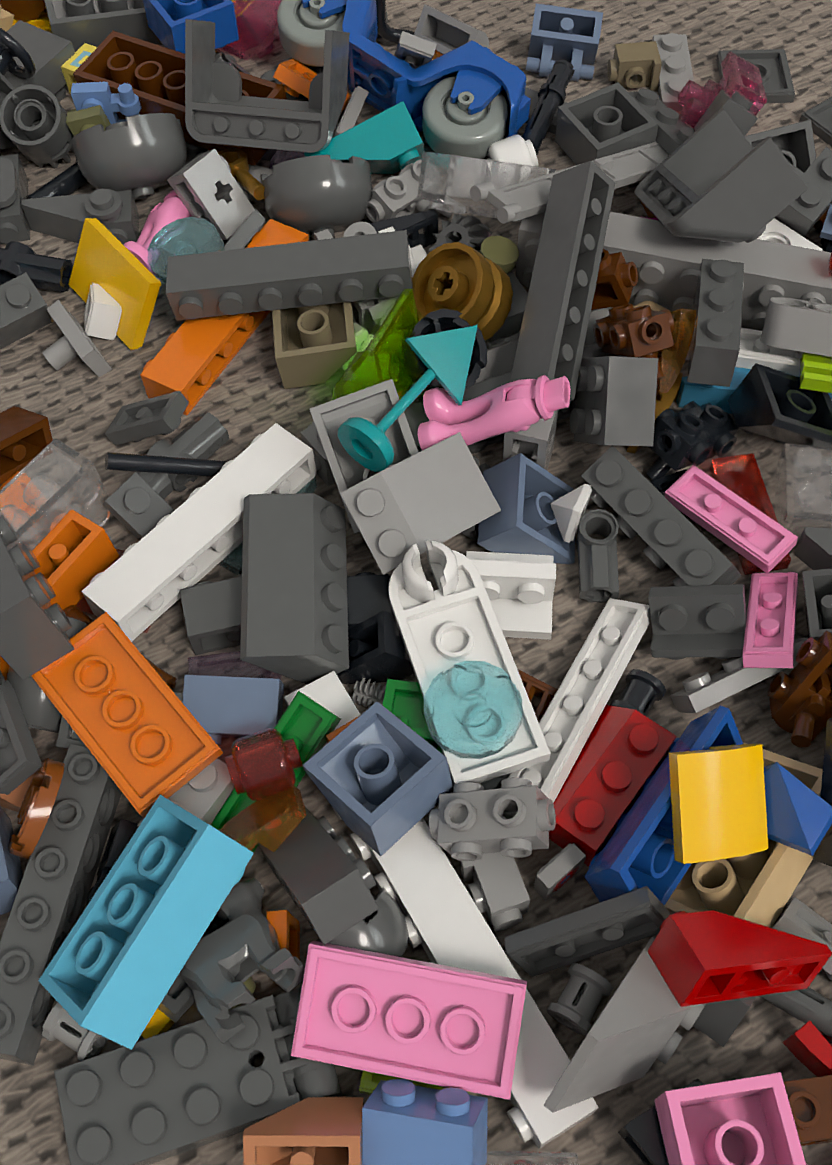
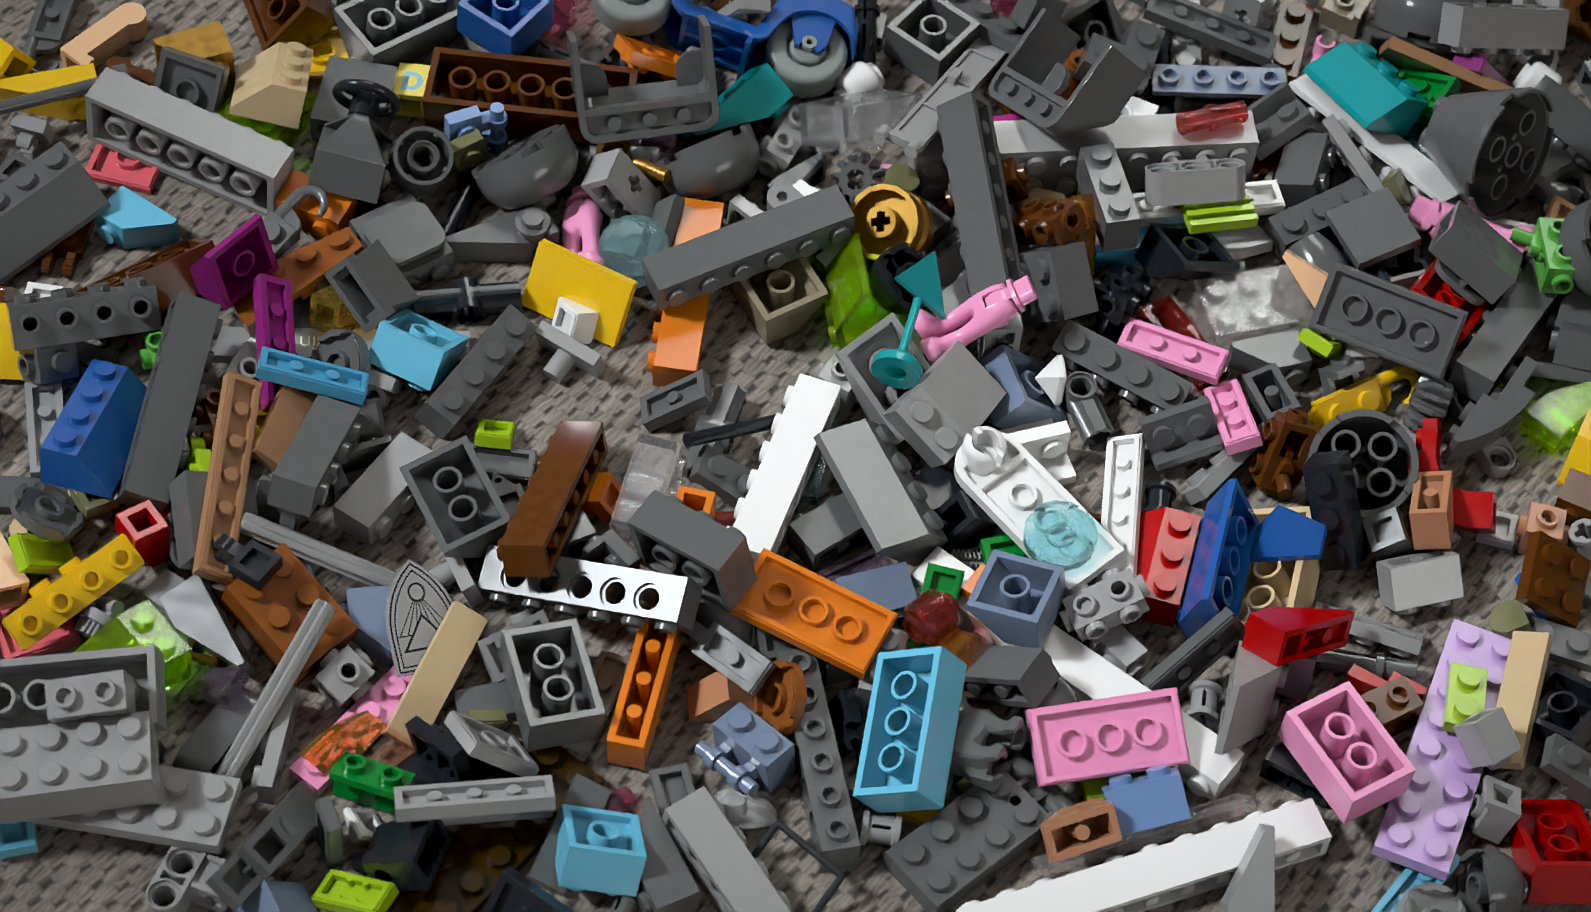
camera: 30 degrees left, 5 degrees down
light grey tile [534,843,586,902] -> none
yellow slope [669,743,768,864] -> none

